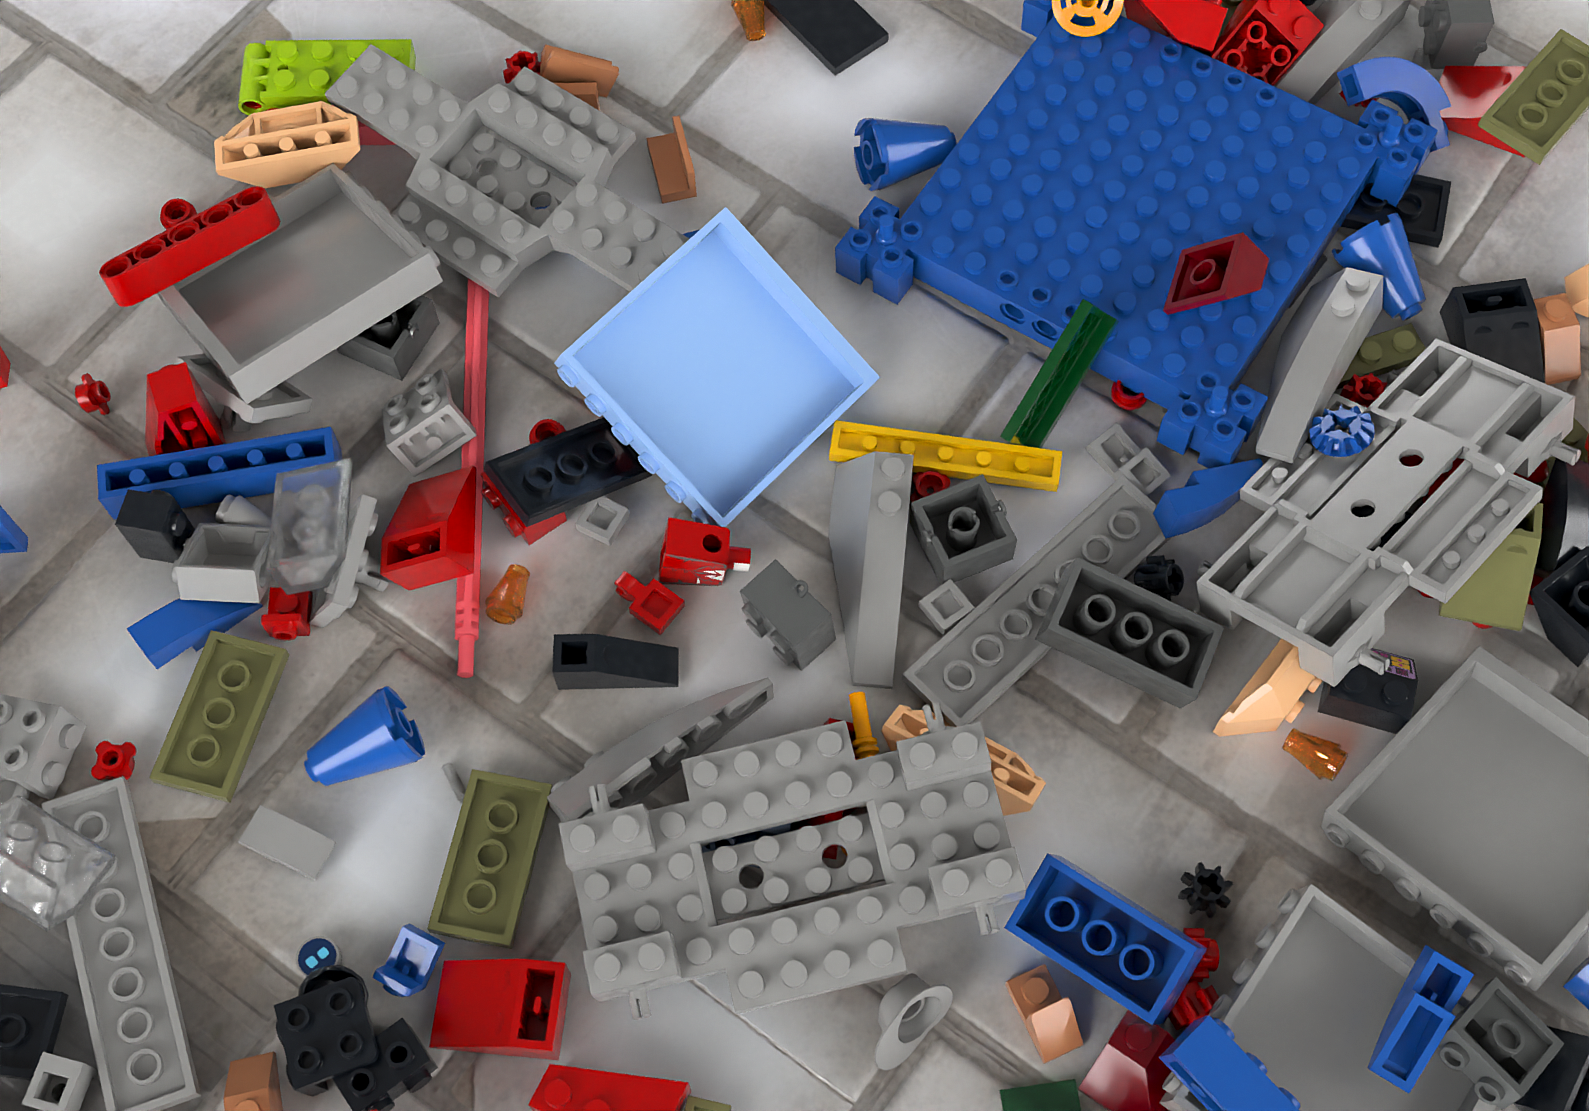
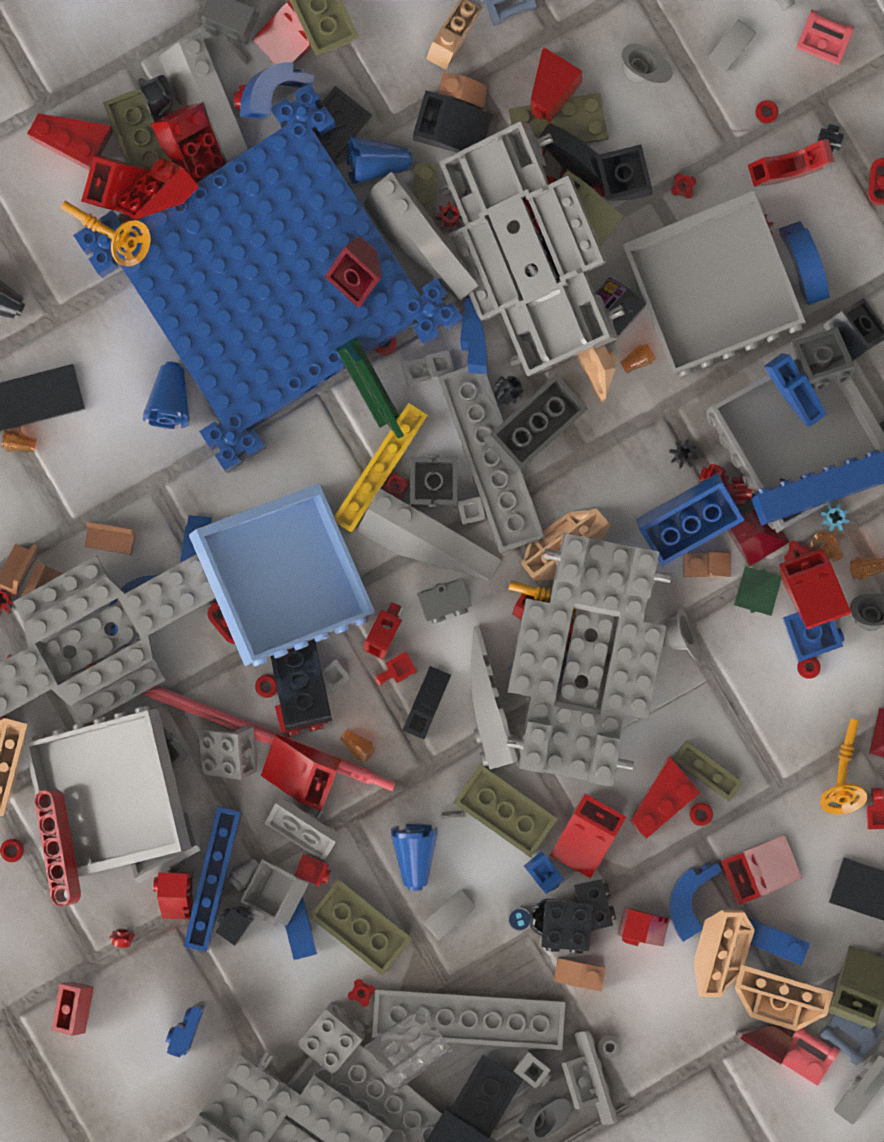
camera: 70 degrees left, 20 degrees up
clear slope [266,458,353,595] -> none
blue gear [1309,404,1375,457] -> none

